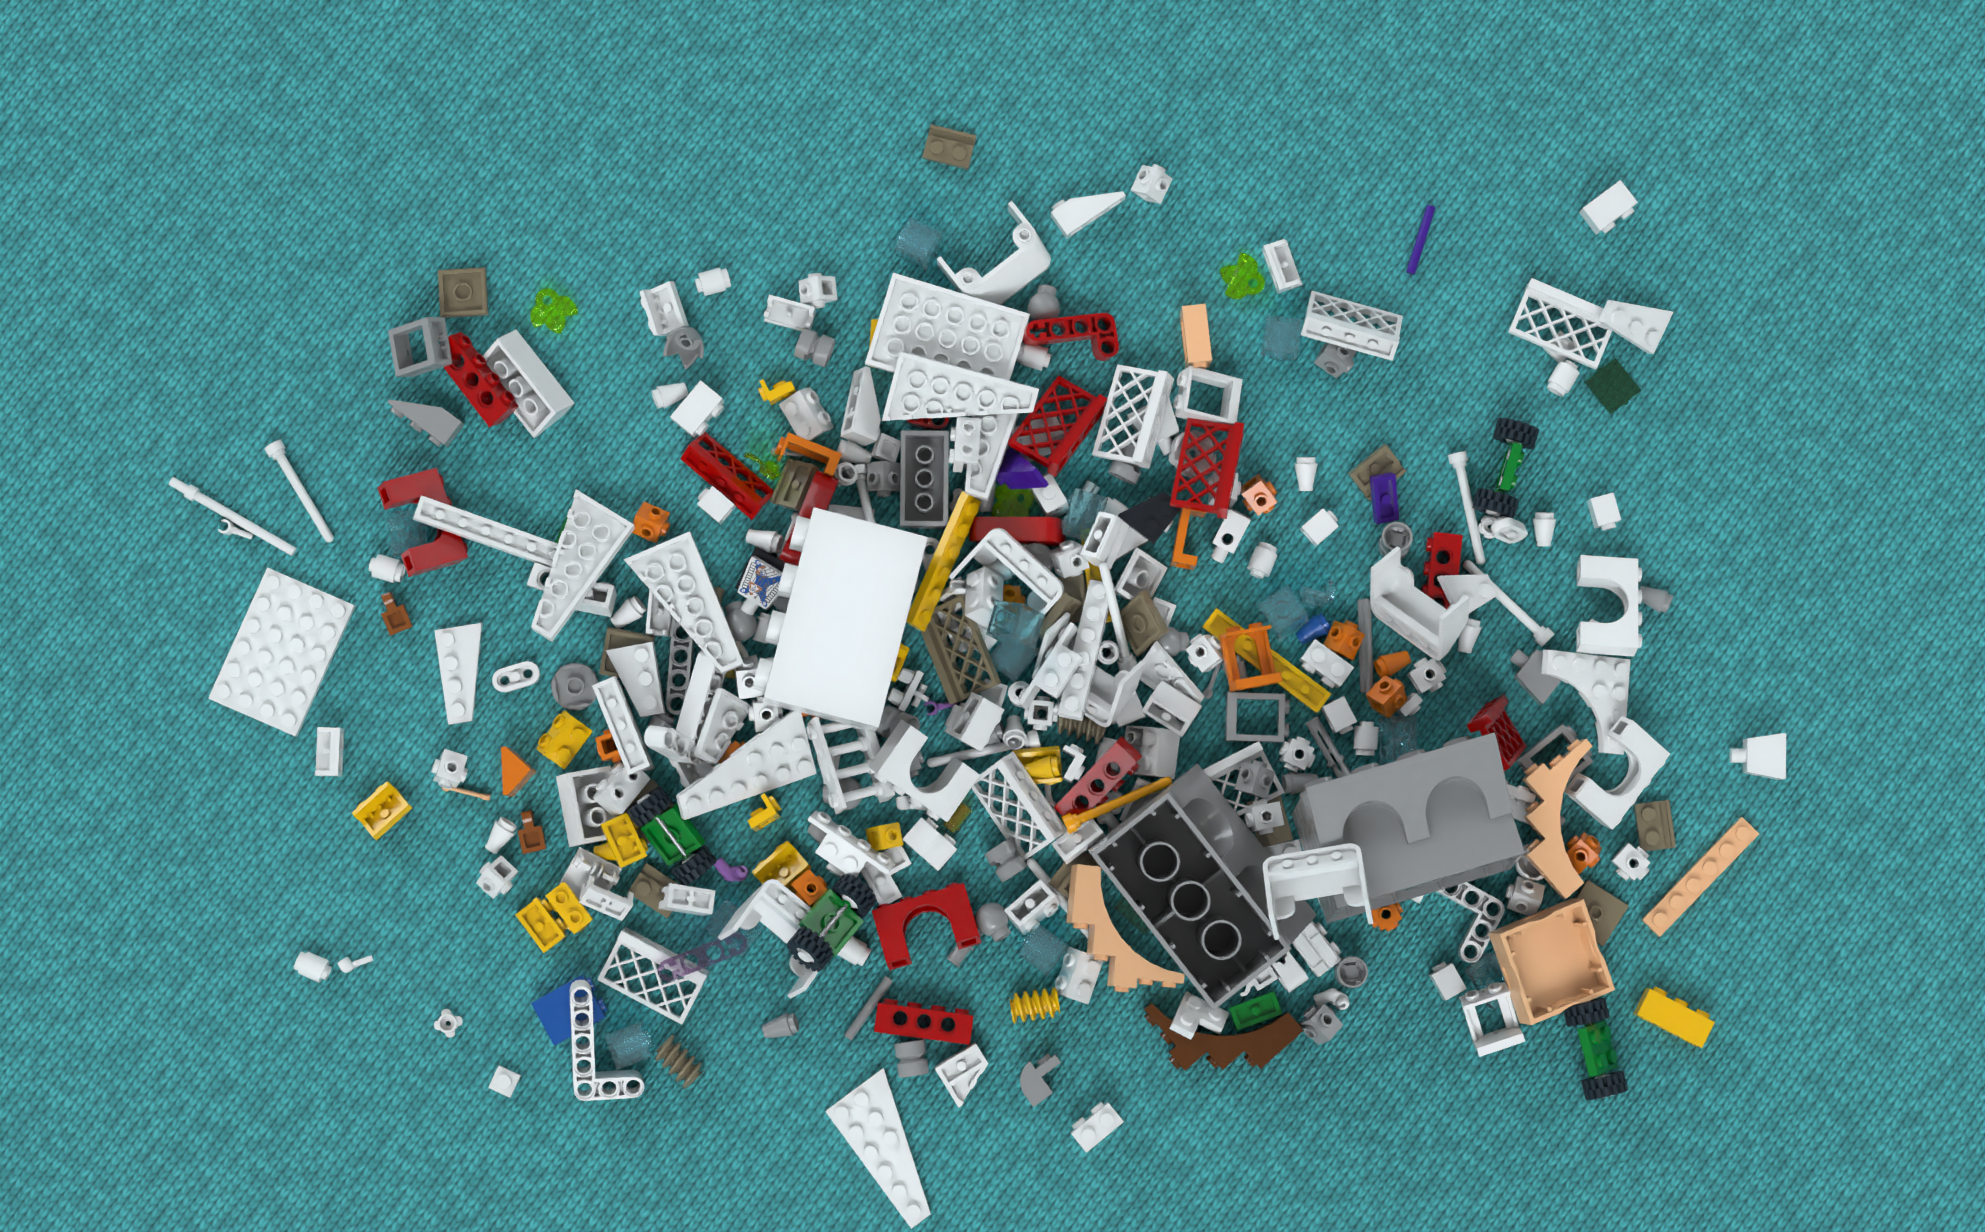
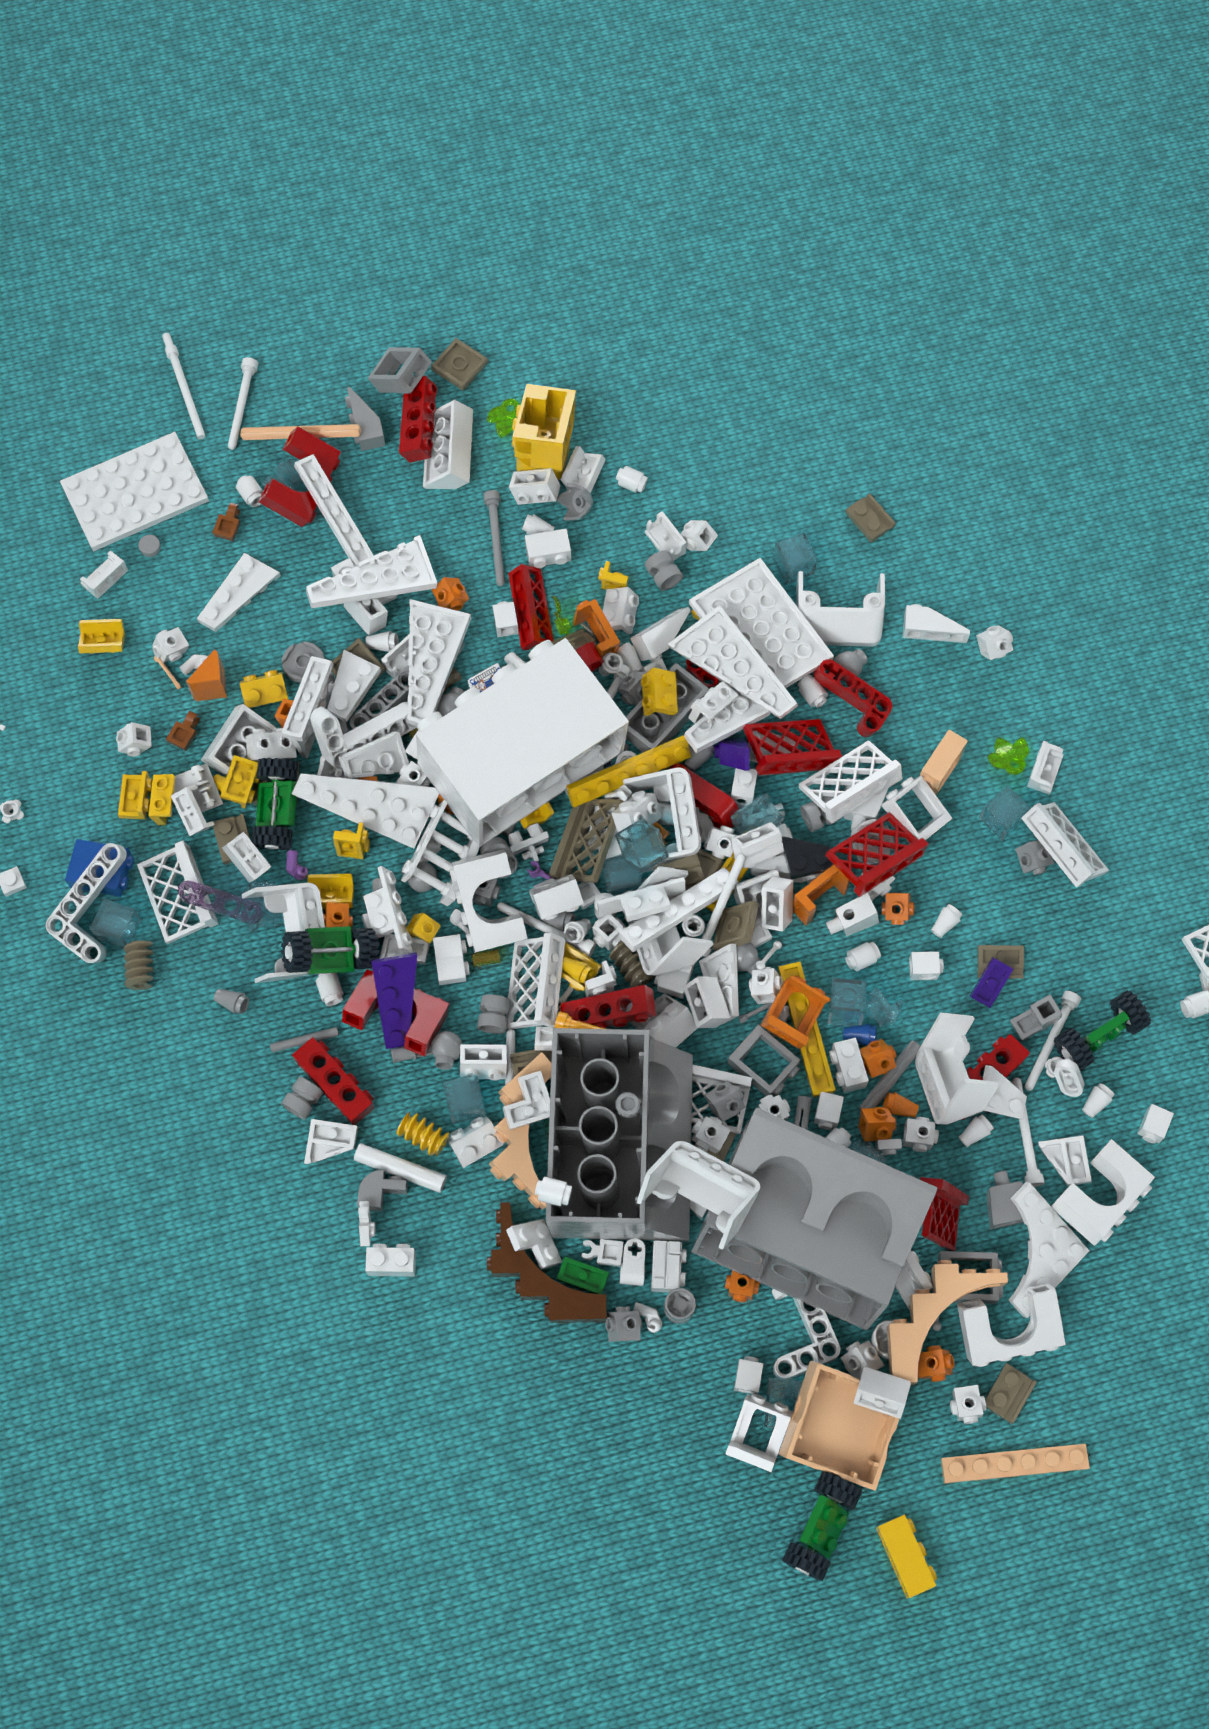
camera: 40 degrees right, 15 degrees down
white hand [218,519,253,540] -> none
white cone [485,817,517,854] -> none
white plate [492,661,540,693] -> none
white wing [825,1068,931,1229] -> none
clear neon green plate [991,484,1034,517] -> none
light grey wheel [1378,522,1413,560] -> none
dark purple bar [1406,205,1436,275] -> none
dark tan plate [1575,880,1628,946] -> none
light grey cone [1640,585,1673,613] -> none
white torso [1729,733,1786,780] -> none
none -> light grey tile [138,535,161,557]
none -> white arm [179,655,208,675]
none -> light nougat axle [241,424,361,440]
none -> white piece [354,1143,447,1193]
none -> white plate [358,1201,376,1246]
none -> dark purple wing [371,952,417,1049]
none -> light grey piece [483,490,505,586]
none -> white plate [502,1071,550,1130]
none -> white brick [509,468,561,505]
none -> yellow brick [512,384,576,480]
none -> white brick [535,1176,573,1206]
none -> light grey tile [616,1092,640,1118]
none -> yellow bracket [641,667,678,716]
none -> white hinge [756,941,782,969]
none -> white brick [761,876,793,932]
none -> white panel [853,1367,911,1419]
none -> light grey brick [1010,995,1062,1041]
none -> white wing [1038,1136,1092,1186]

